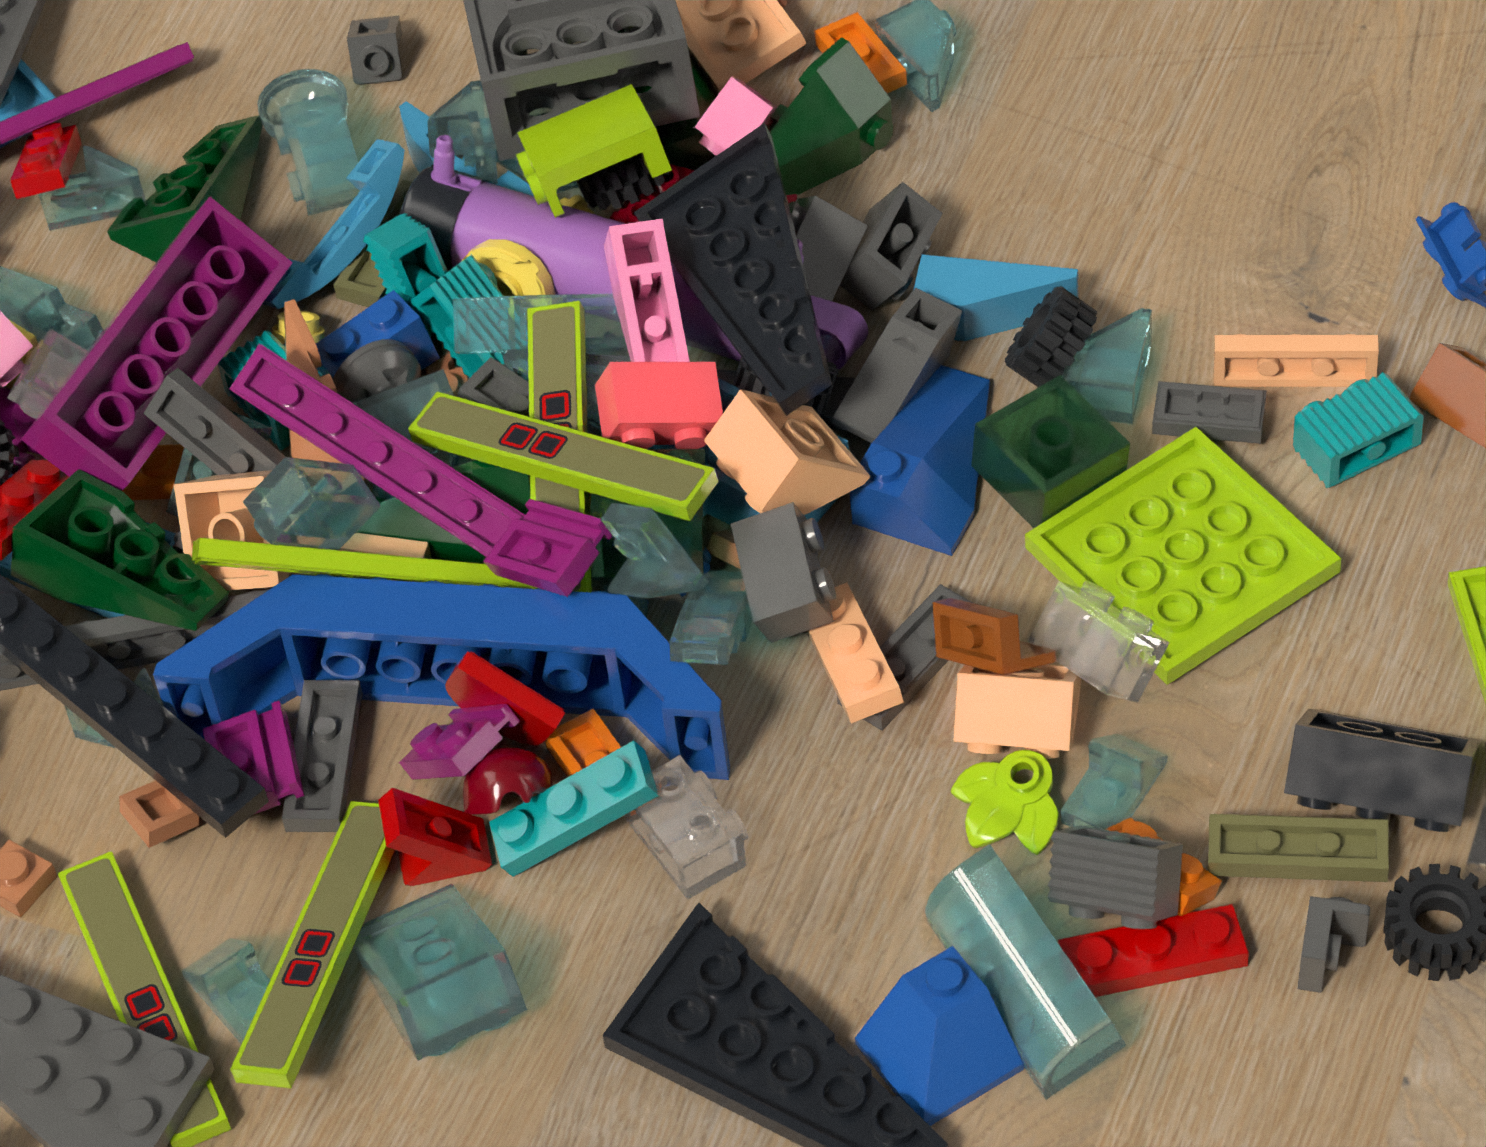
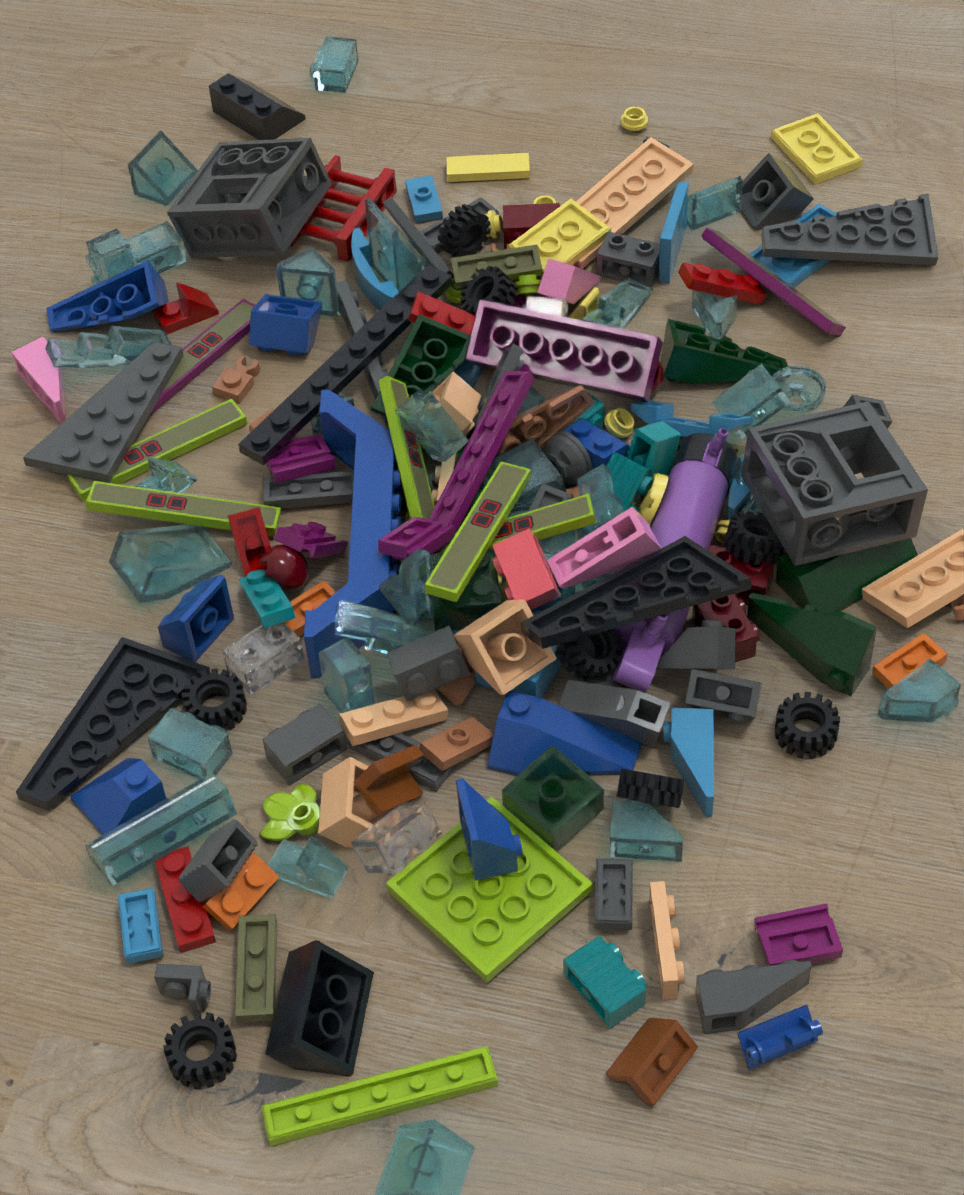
camera: 80 degrees right, 0 degrees up
red tile [445,651,565,745] -> none
lime panel [515,84,672,218] -> none
bright pink slope [695,77,777,156] -> none
none -> dark azure plate [118,888,164,964]
none -> clear light blue brick [147,708,233,784]
none -> blue slope [158,575,234,662]
none -> black tyre [182,669,247,734]
none -> dark grey brick [262,704,347,786]
none -> clear light blue brick [319,637,375,713]
none -> nougat plate [420,716,494,771]
none -> blue slope [456,779,523,880]
none -> dark grey slope [695,960,811,1034]
none -> magenta plate [754,903,843,966]
none -> black tyre [775,692,840,759]

